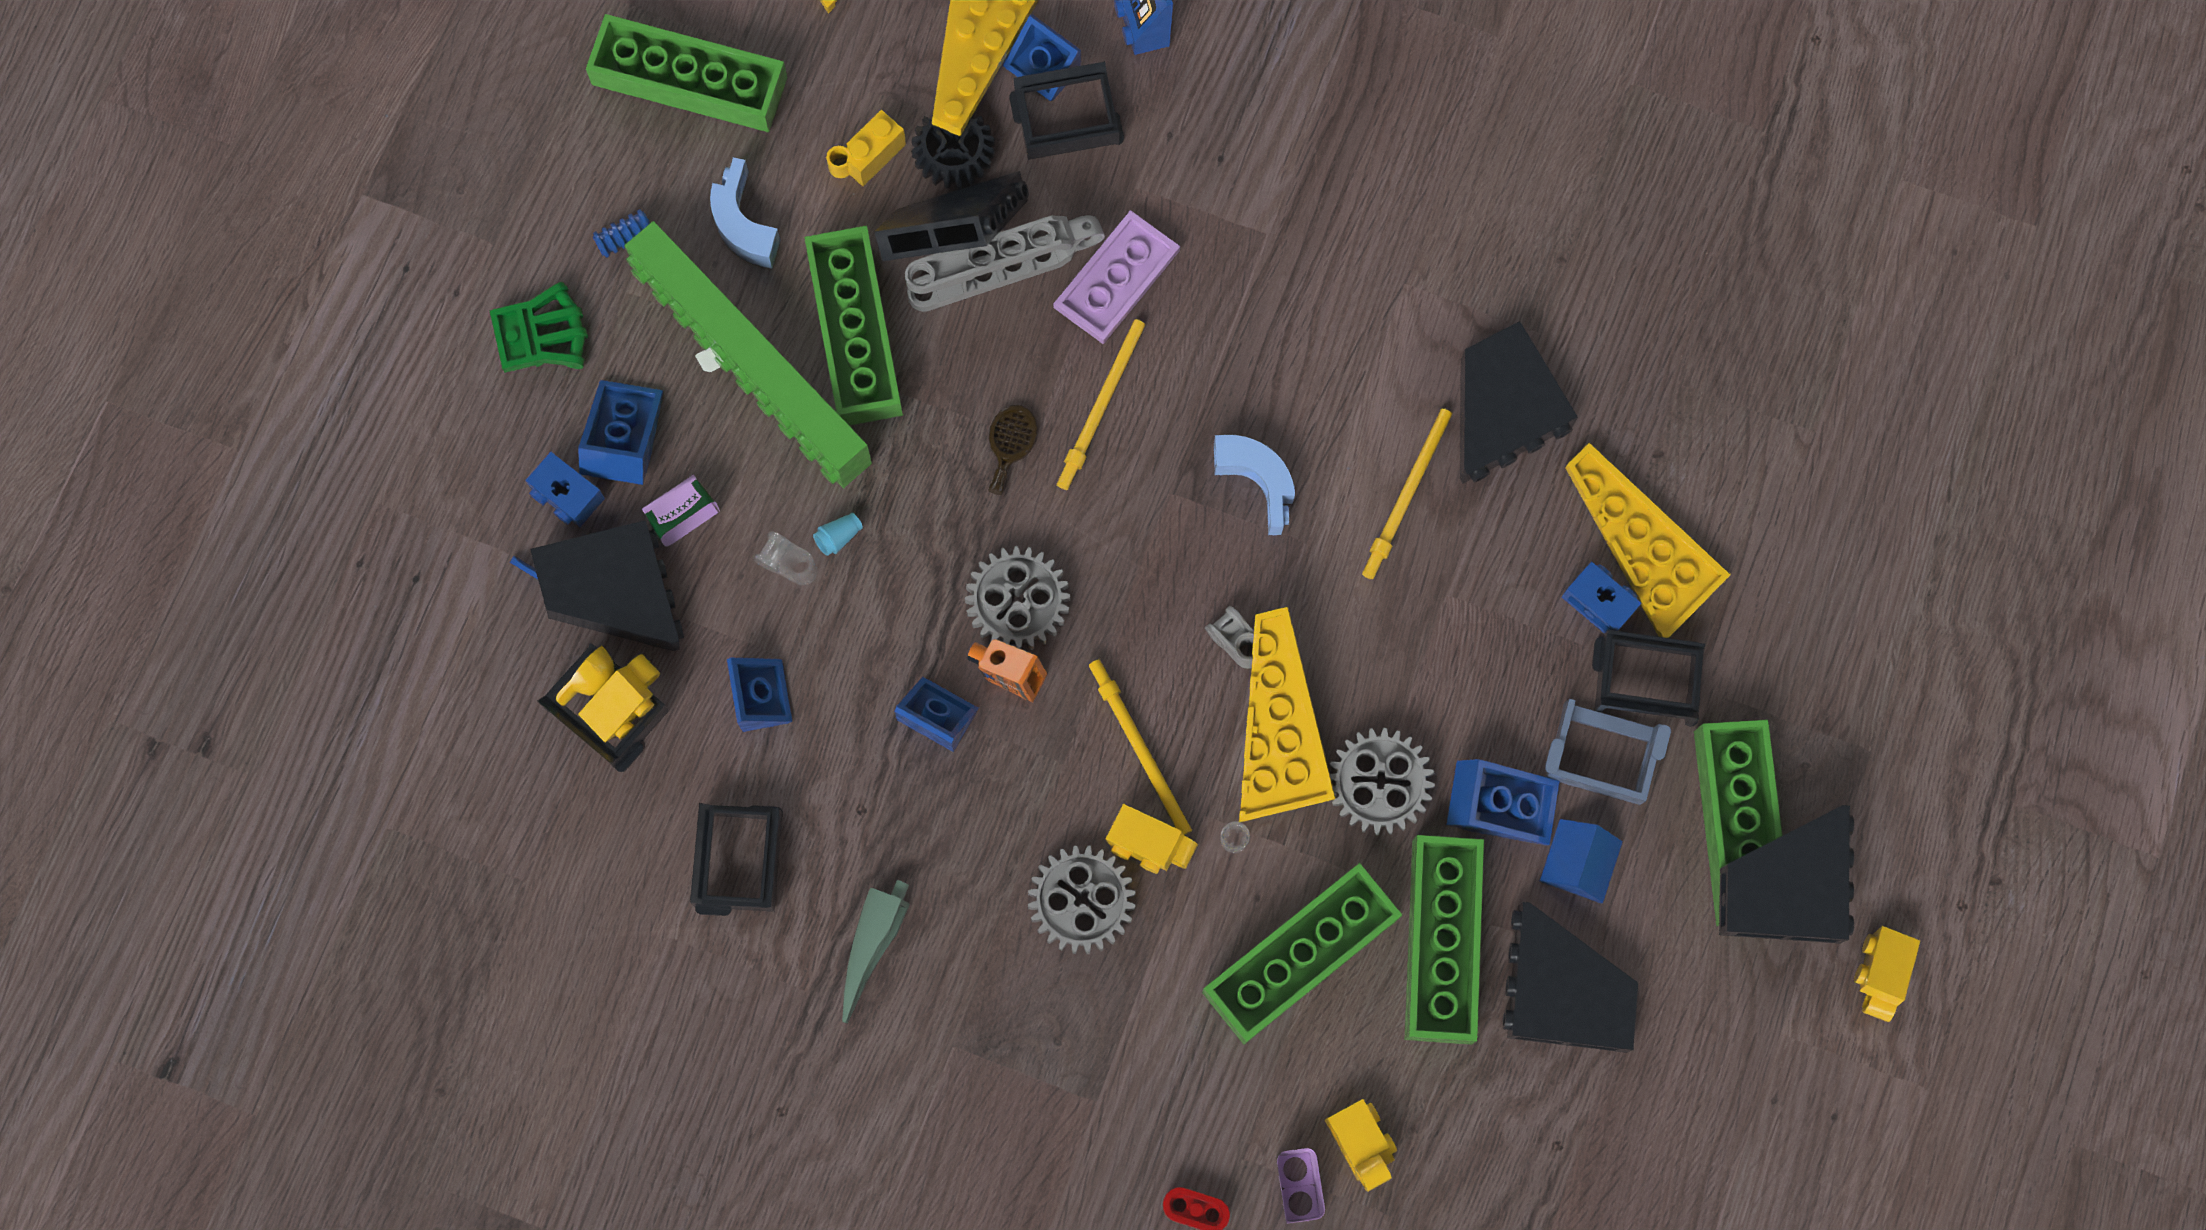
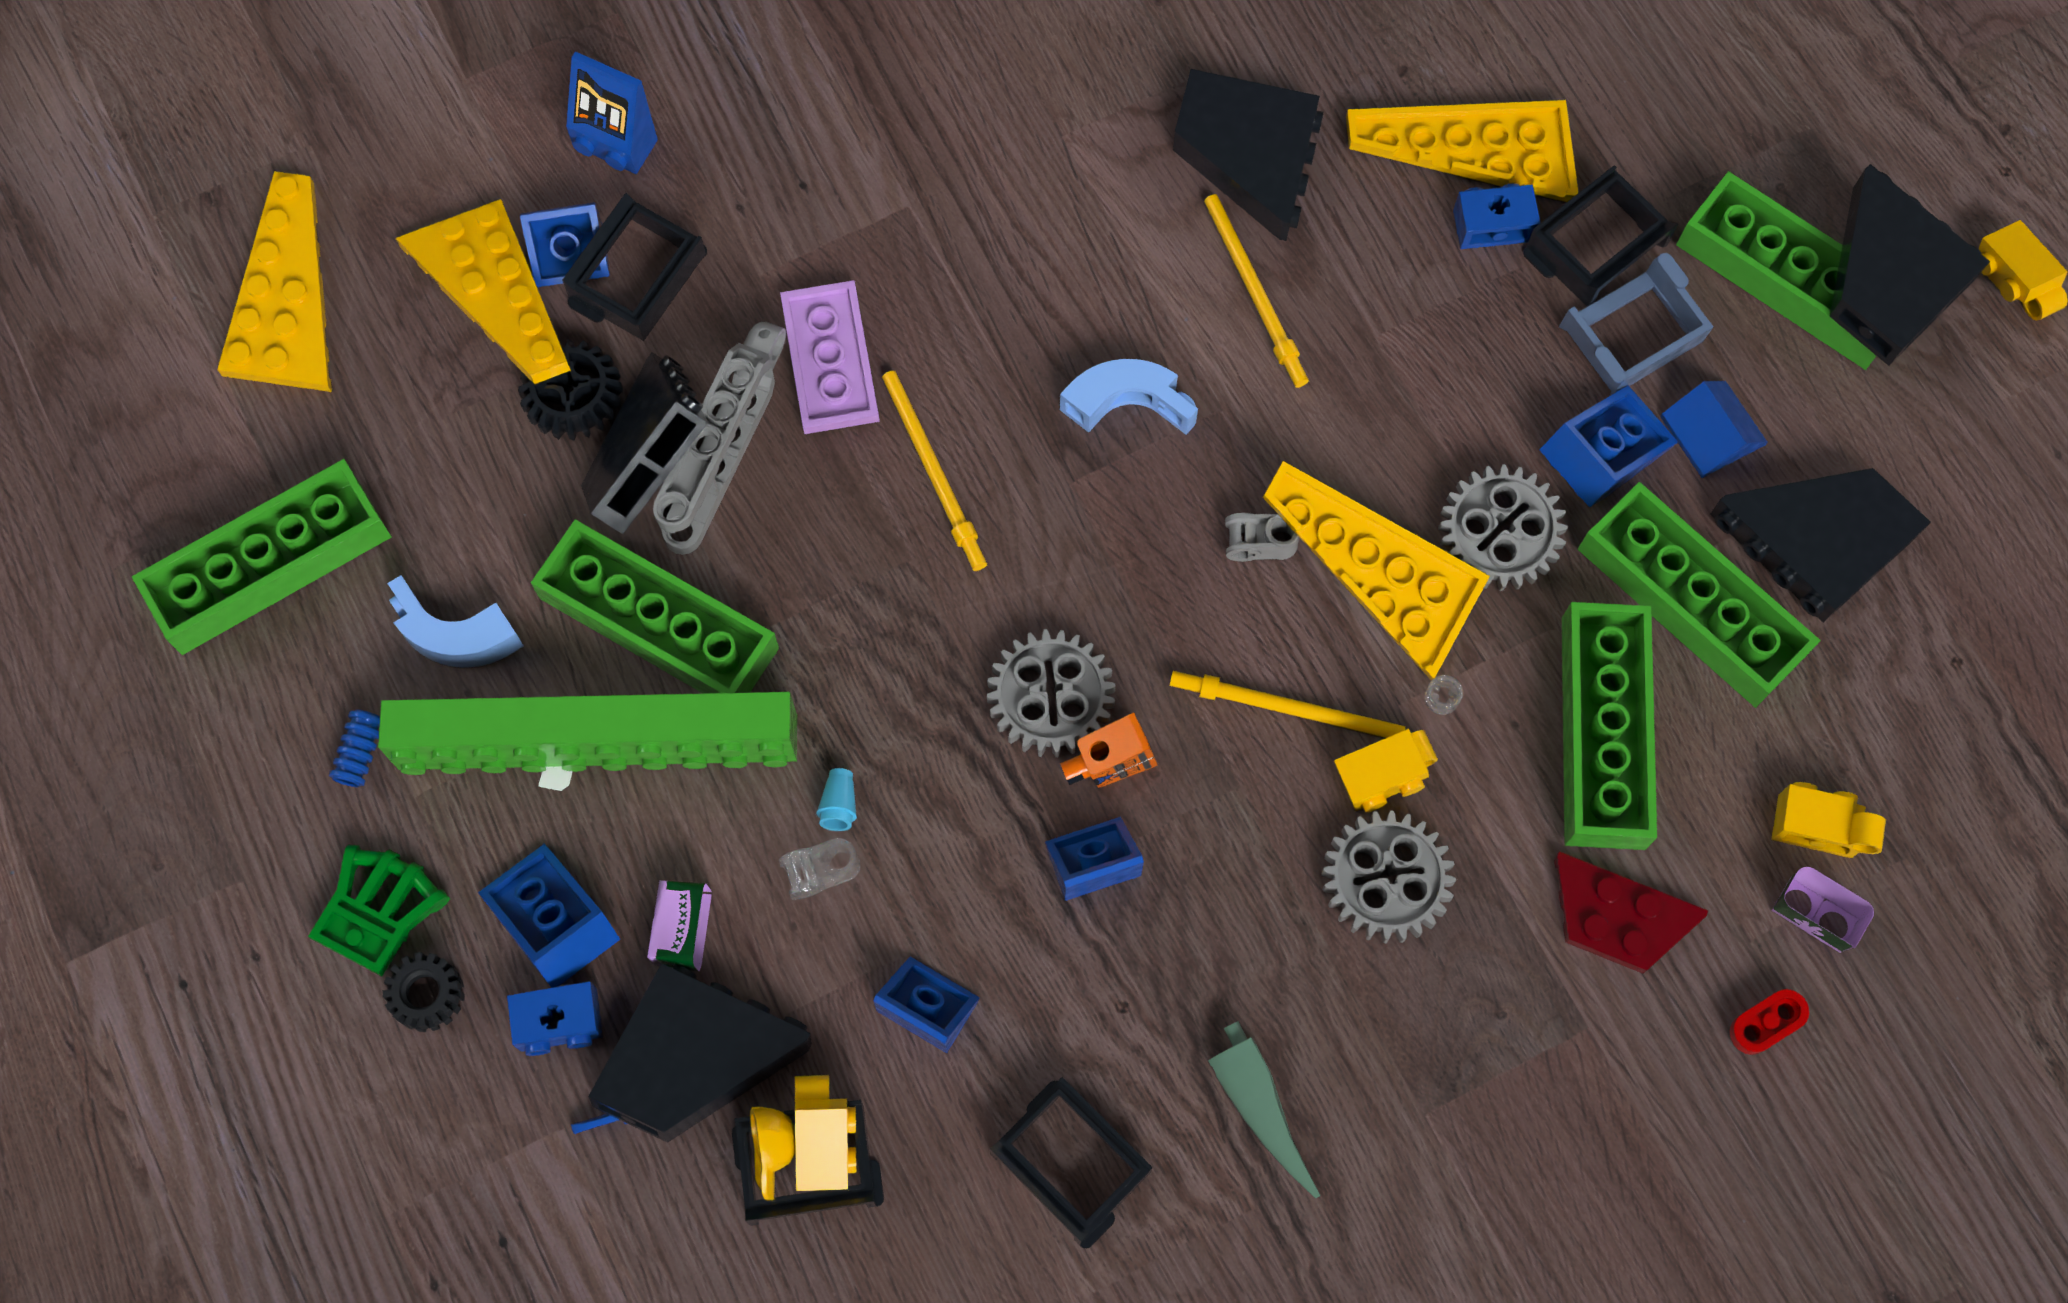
camera: 45 degrees left, 5 degrees down
yellow hinge [826,110,906,186] -> none
dark brown piece [988,405,1037,495] -> none
none -> black tyre [382,952,465,1032]
none -> dark red wing [1554,851,1708,974]

